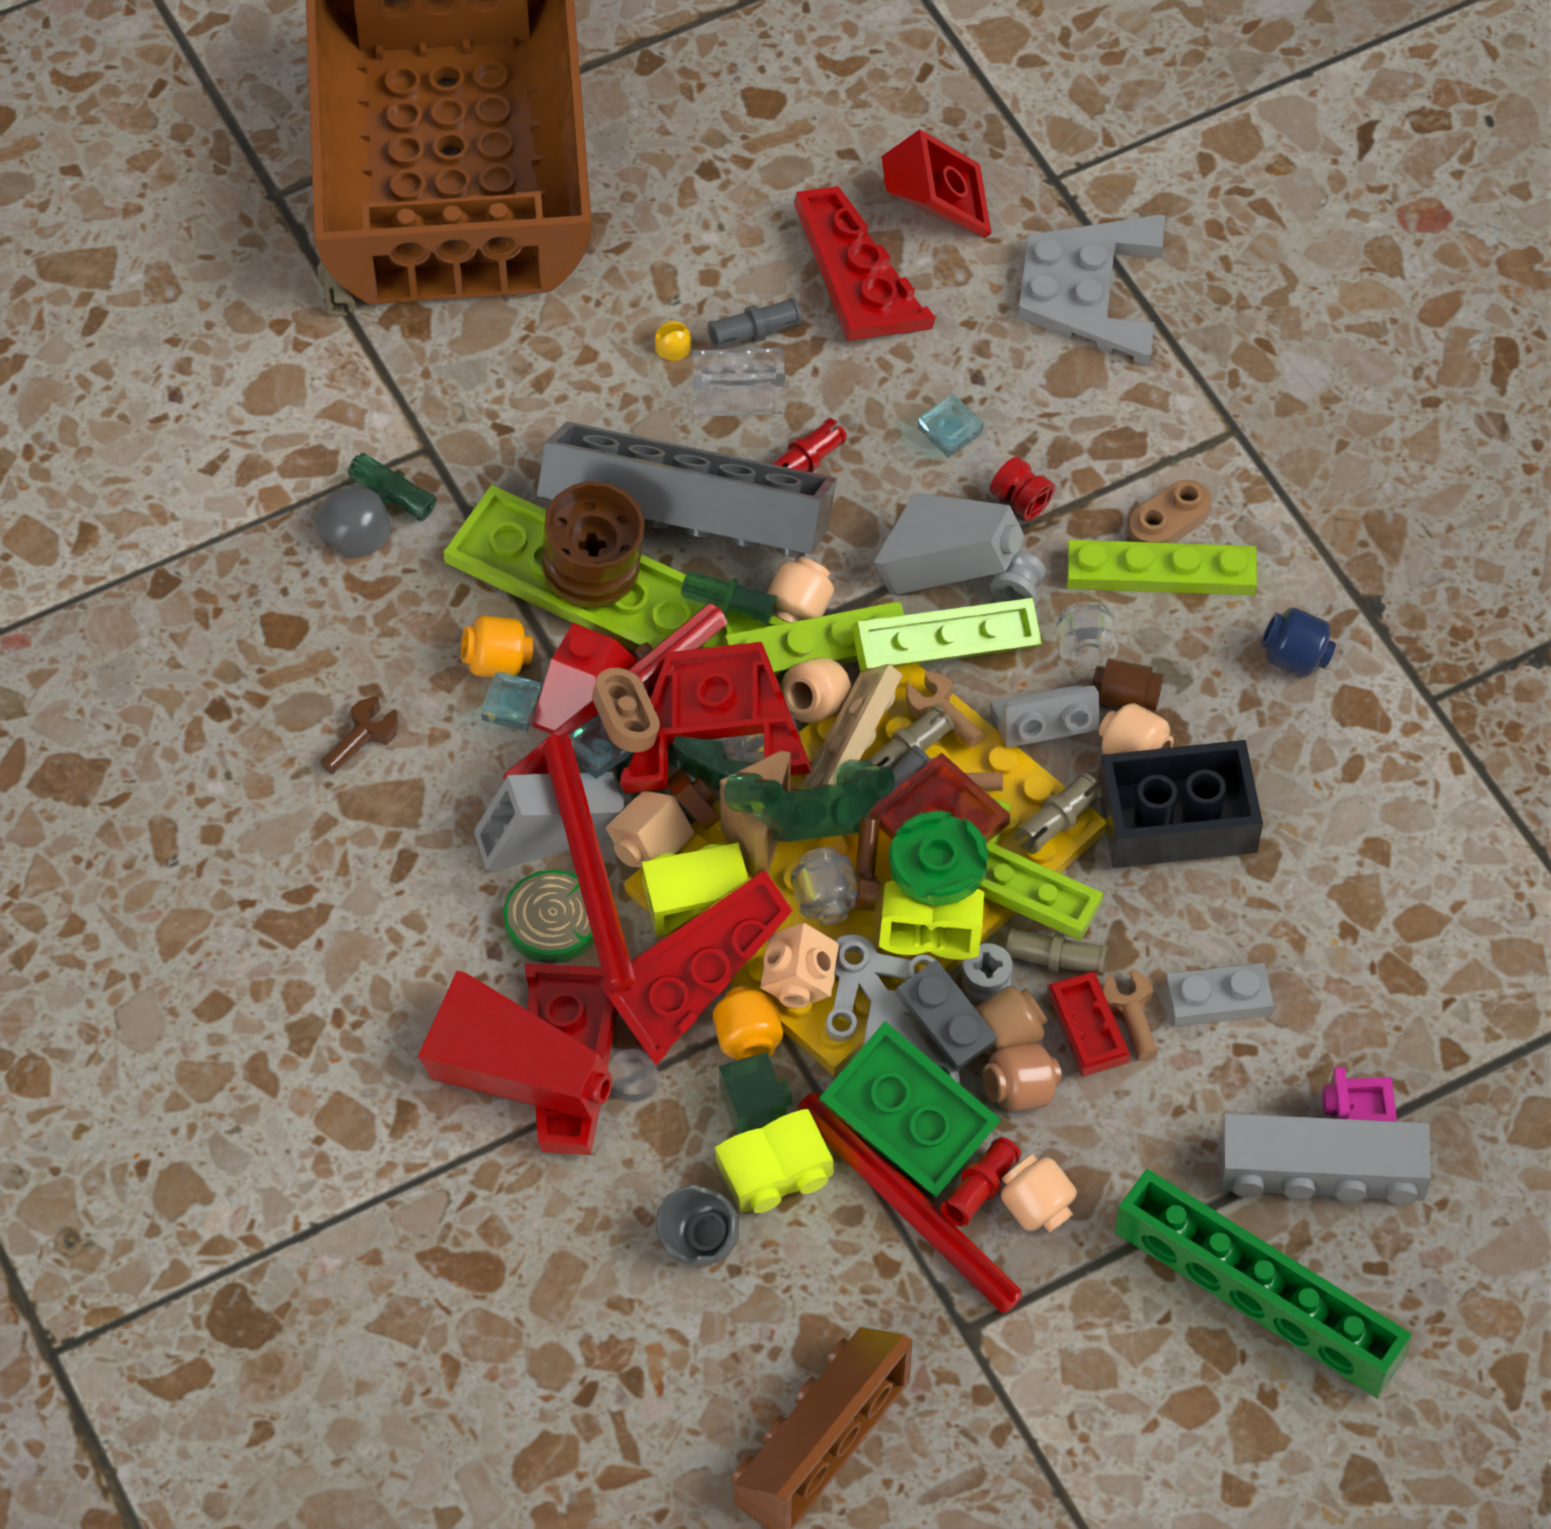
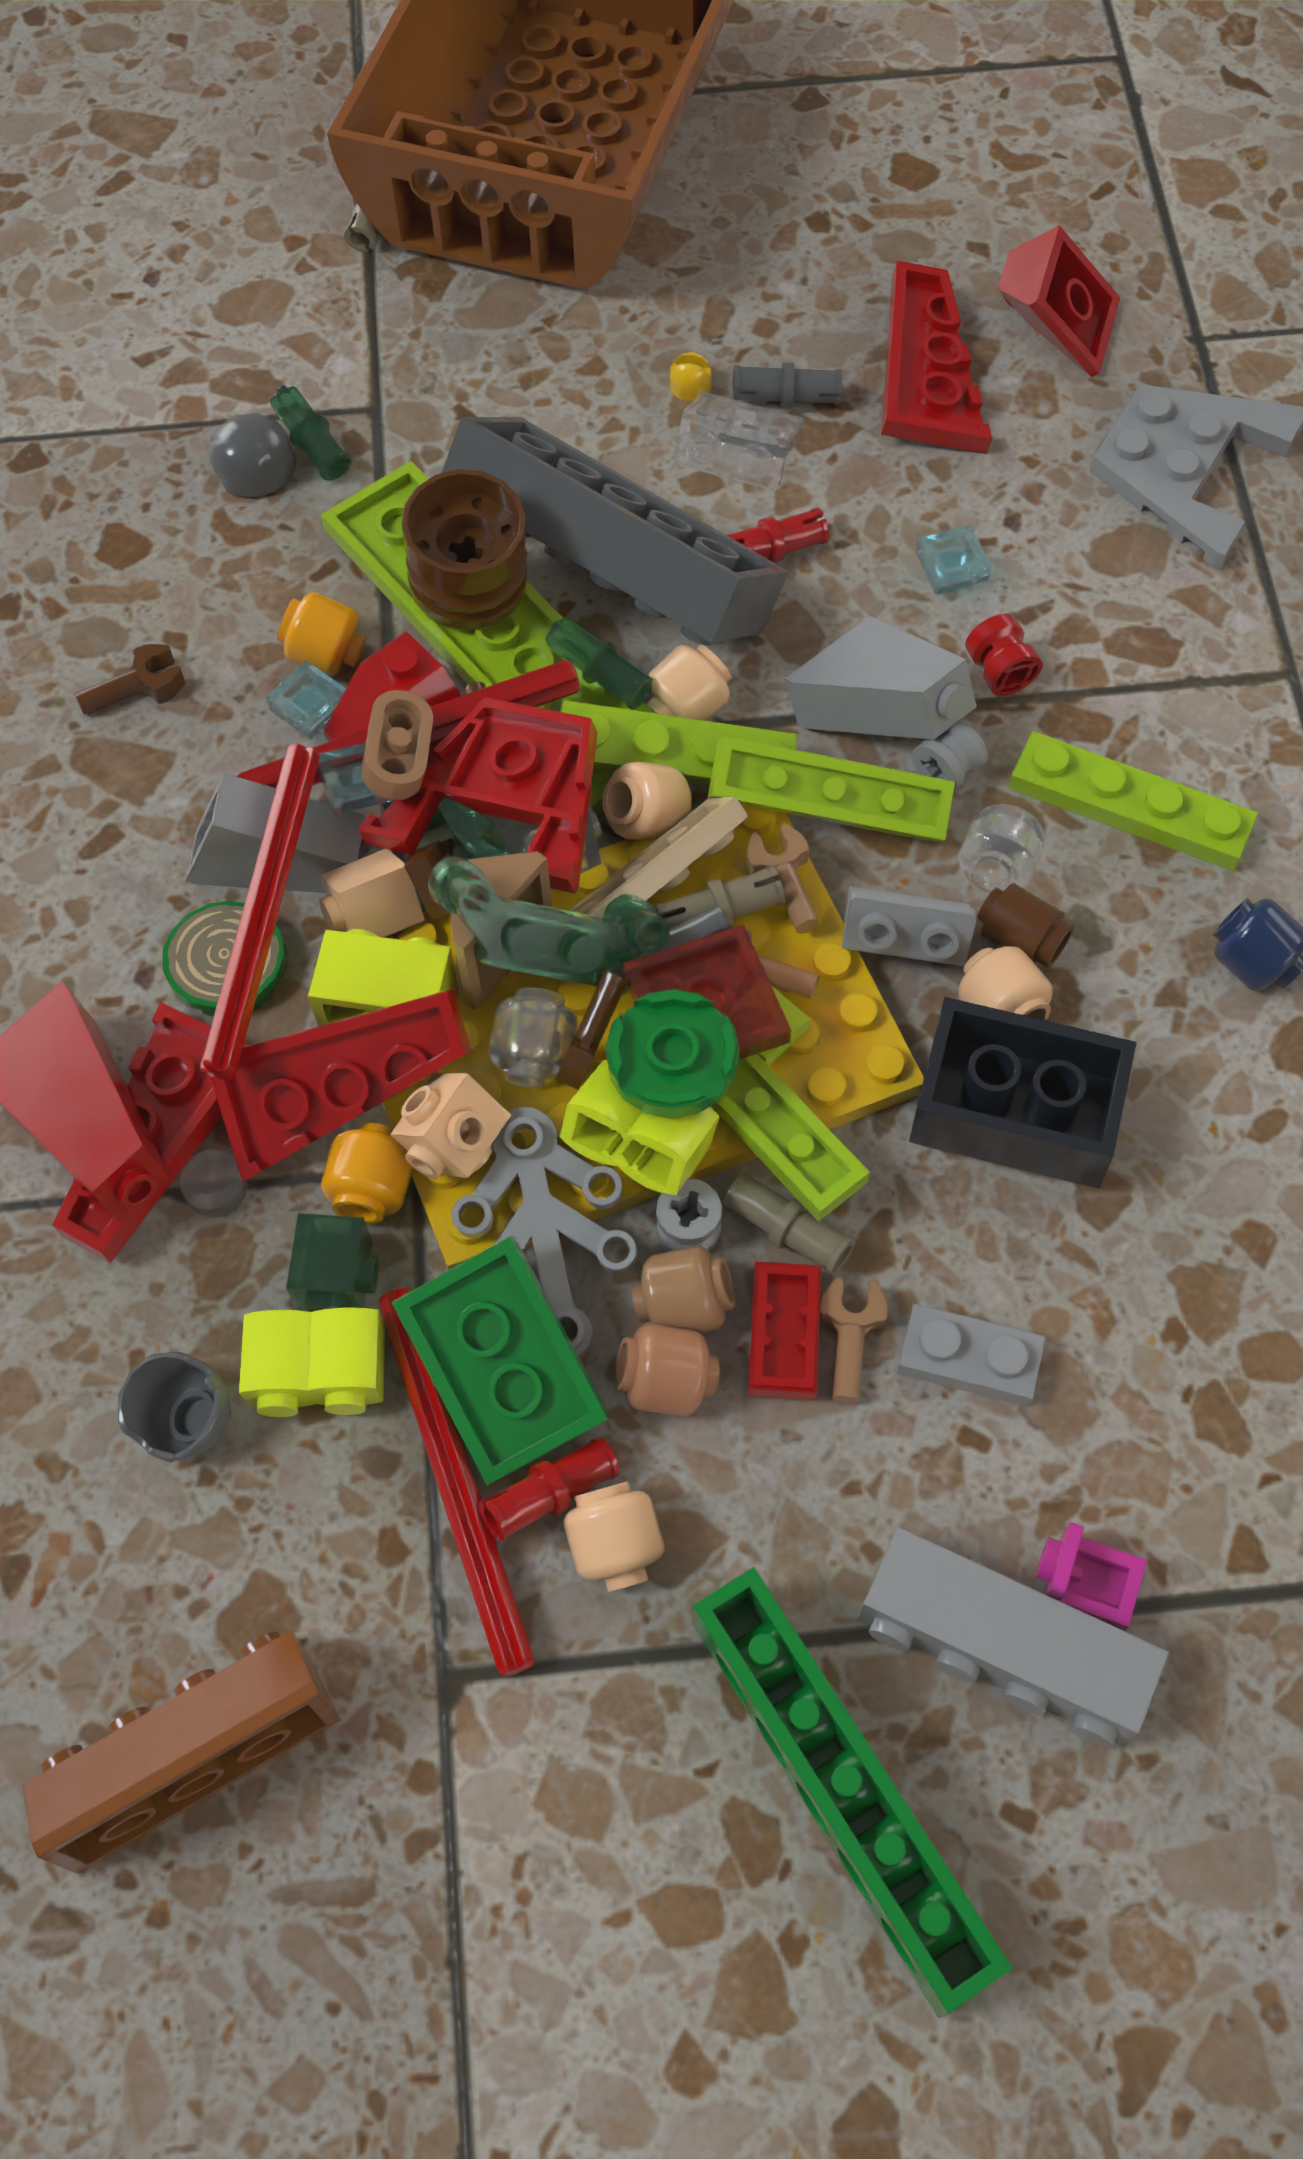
camera: 25 degrees right, 5 degrees up
dark grey plate [895,959,998,1072] -> none
dark tan pin [1014,773,1103,854] -> none
medium nougat plate [1128,480,1211,543] -> none

